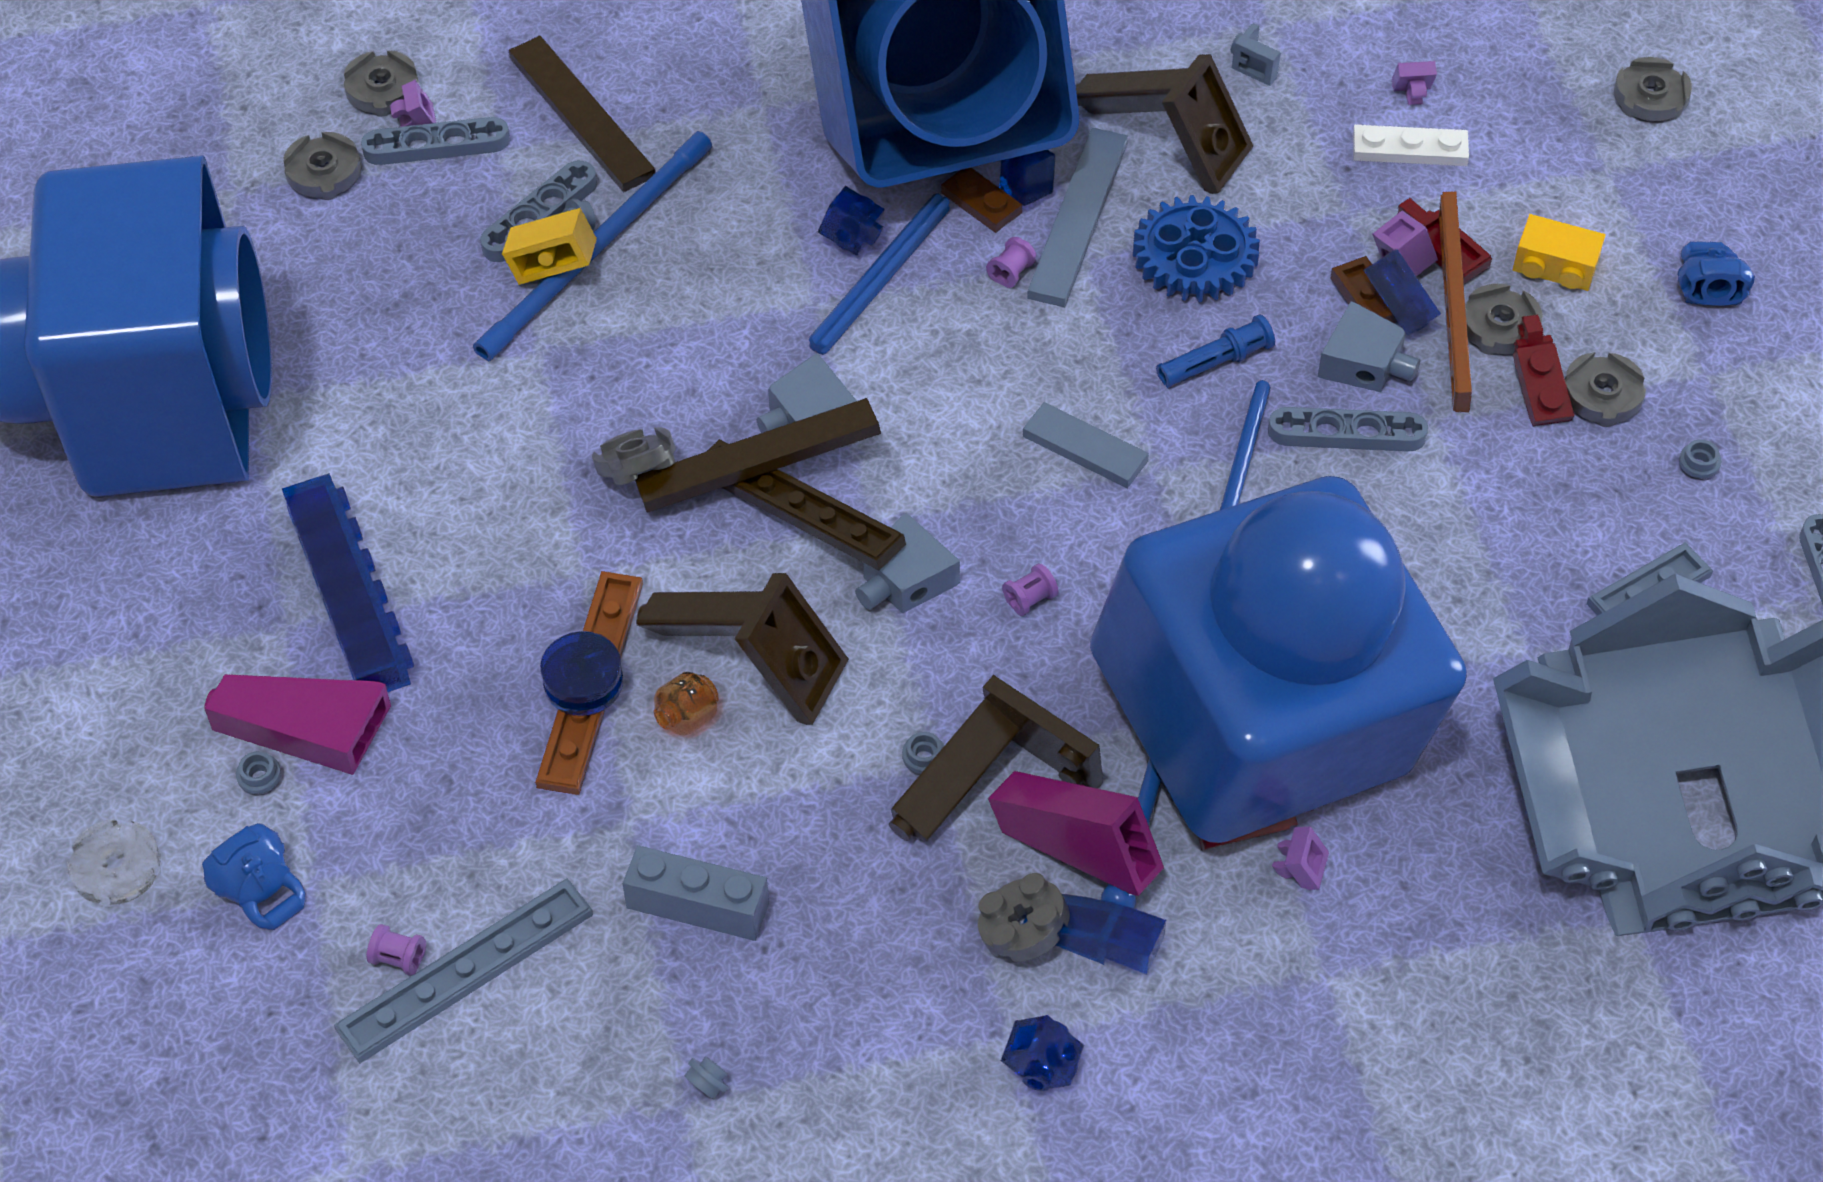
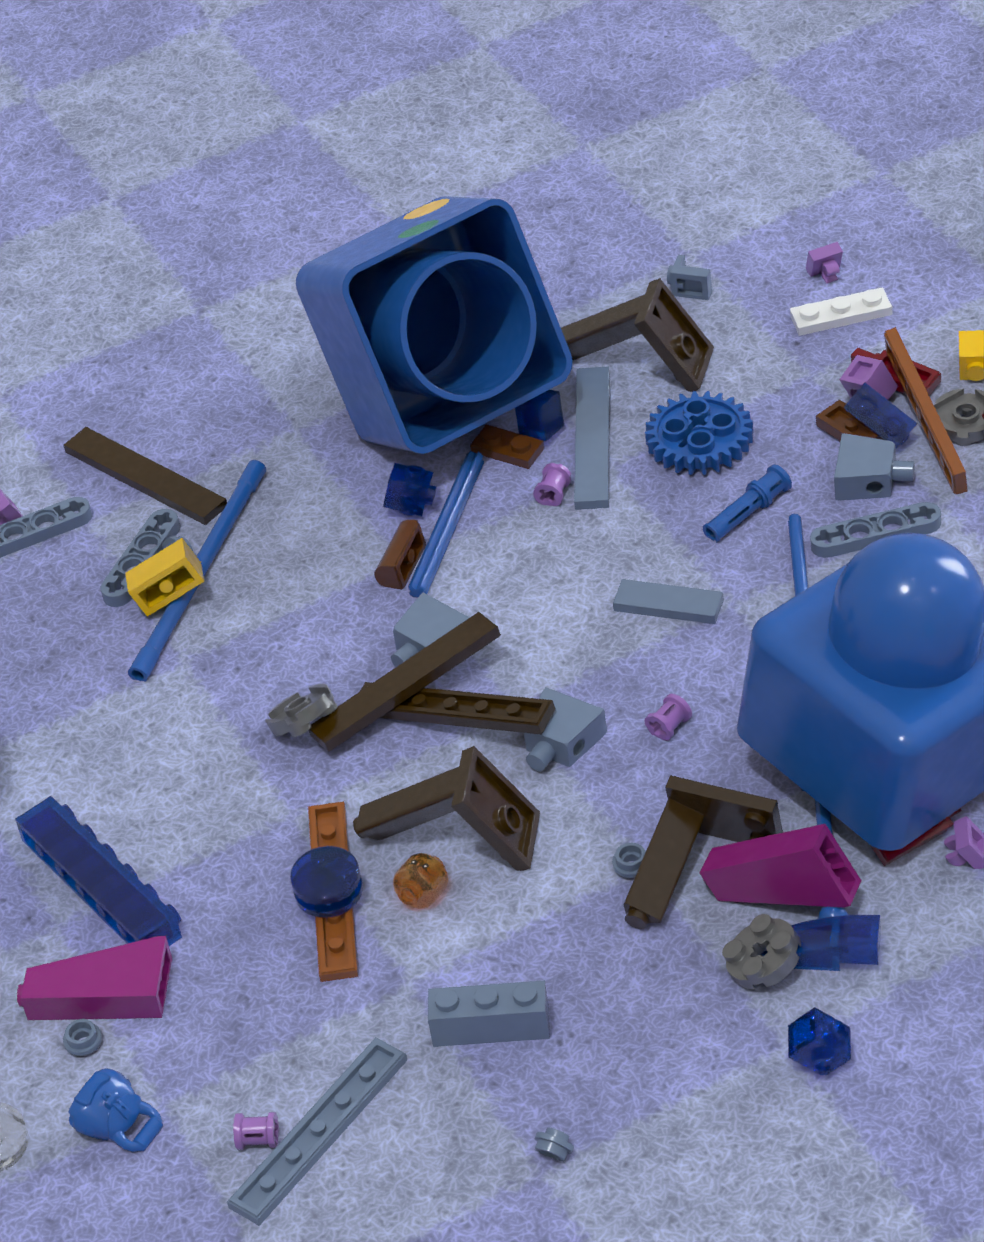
camera: 10 degrees left, 10 degrees down
none -> reddish brown brick [374,520,426,590]

